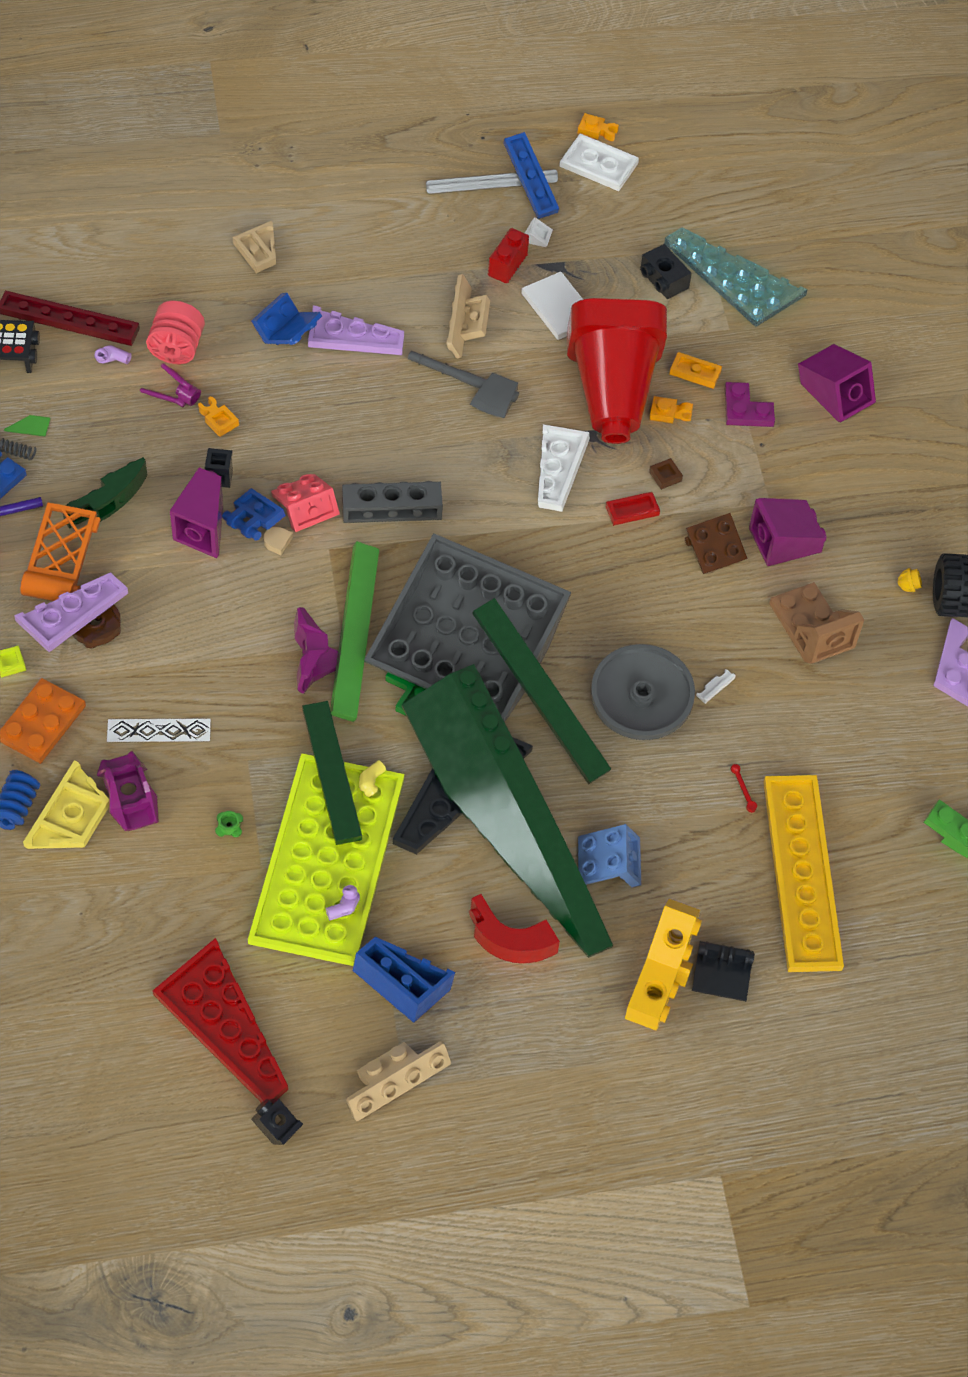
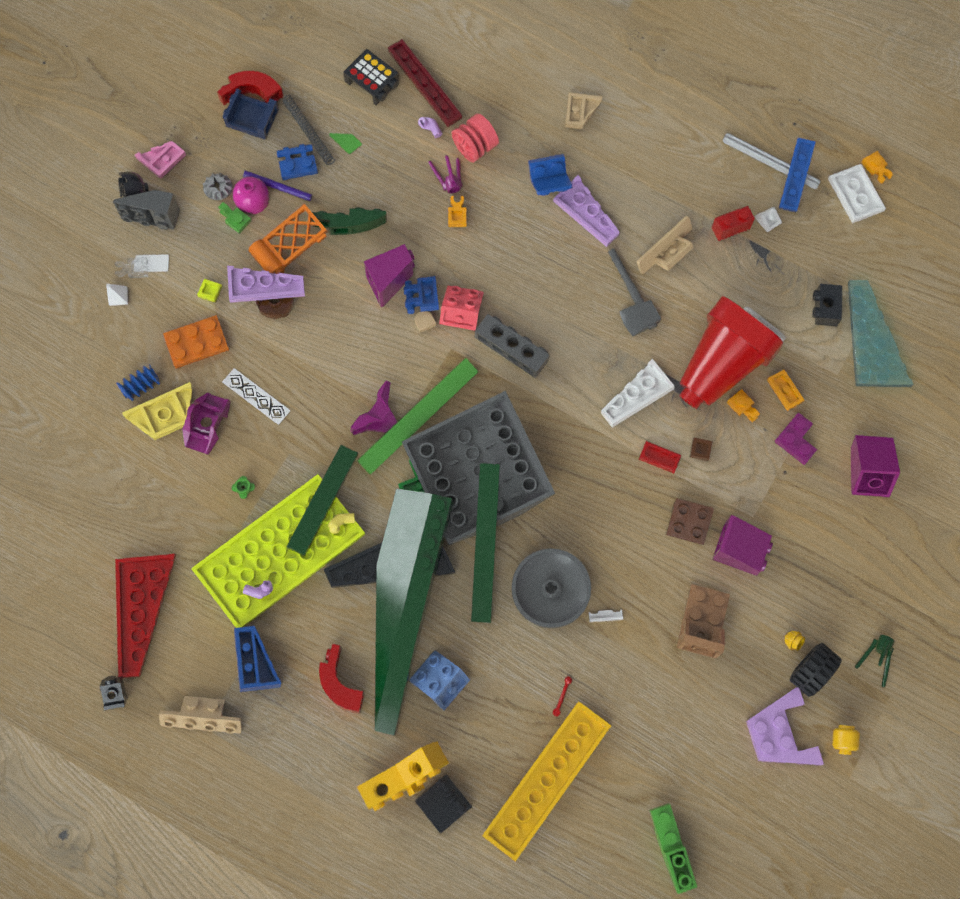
camera: 40 degrees right, 15 degrees up
black brick [204,448,233,488] -> none
white tile [521,272,583,340] -> none

